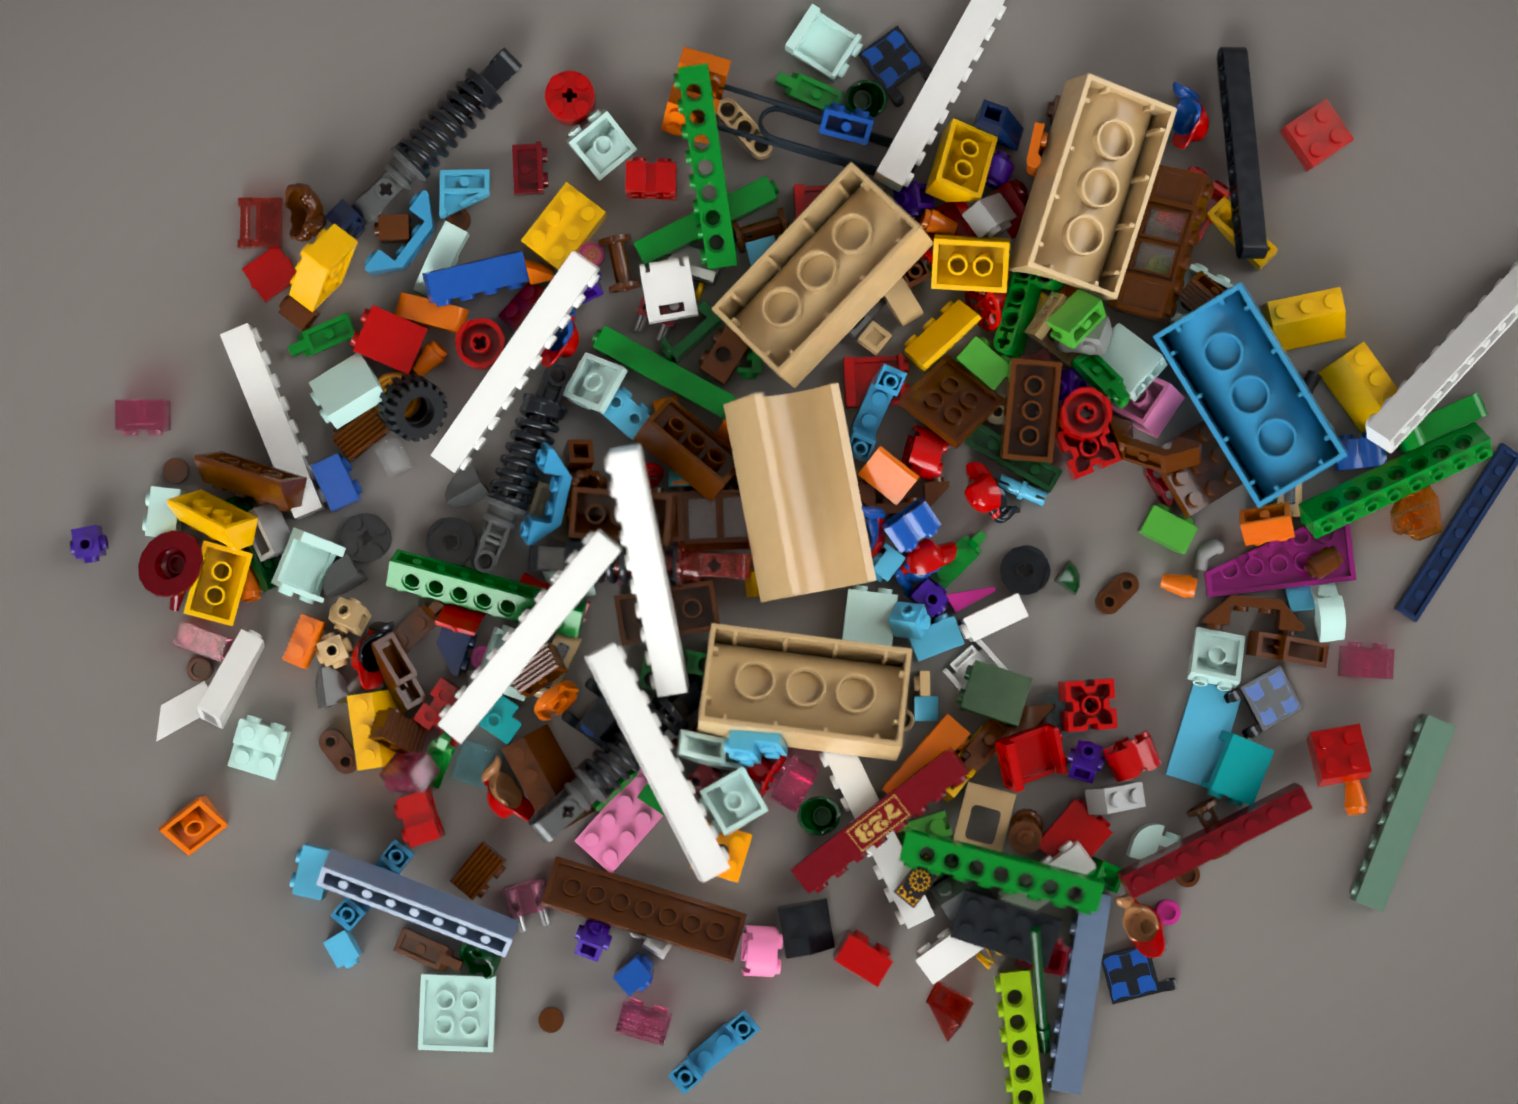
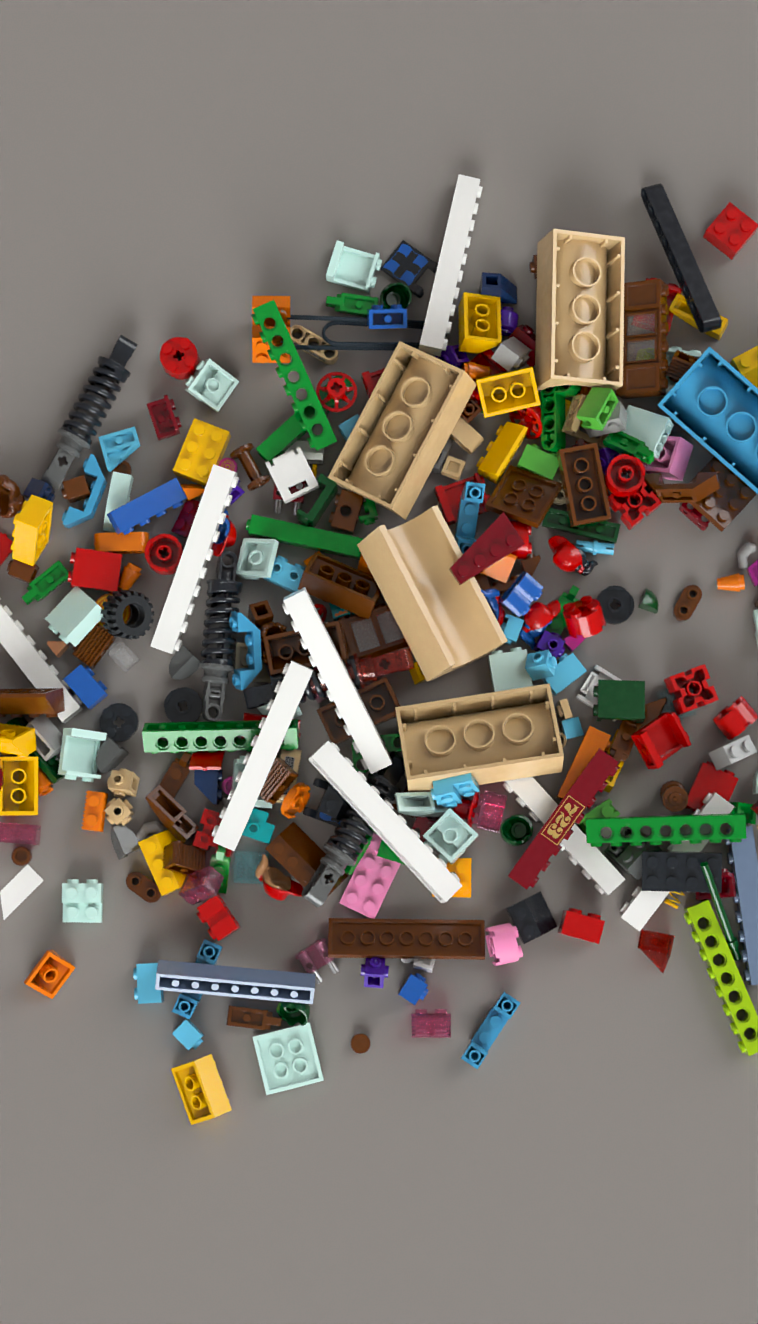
camera: 10 degrees left, 5 degrees down
white slope [197,629,265,729] -> none
hair [351,621,394,690] -> none
reddish brown brick [450,841,506,900] -> none
red brick [625,157,678,200] -> none
reddish brown hose [732,208,789,254] -> none
tile [893,853,940,908] -> none
tan window [951,781,1016,852] -> none
white brick [958,593,1029,642] -> none
orange plate [1026,122,1048,177] -> none
dark purple brick [1067,740,1105,784] -> none
bright green brick [1137,503,1199,555] -> none
blue hair [1172,82,1209,149] -> none
none -> nougat slope [47,641,69,658]
none -> yellow slope [171,1054,232,1125]
none -> red wheel [316,372,357,412]
none -> dark red wing [449,512,525,585]
none -> red brick [563,595,606,638]

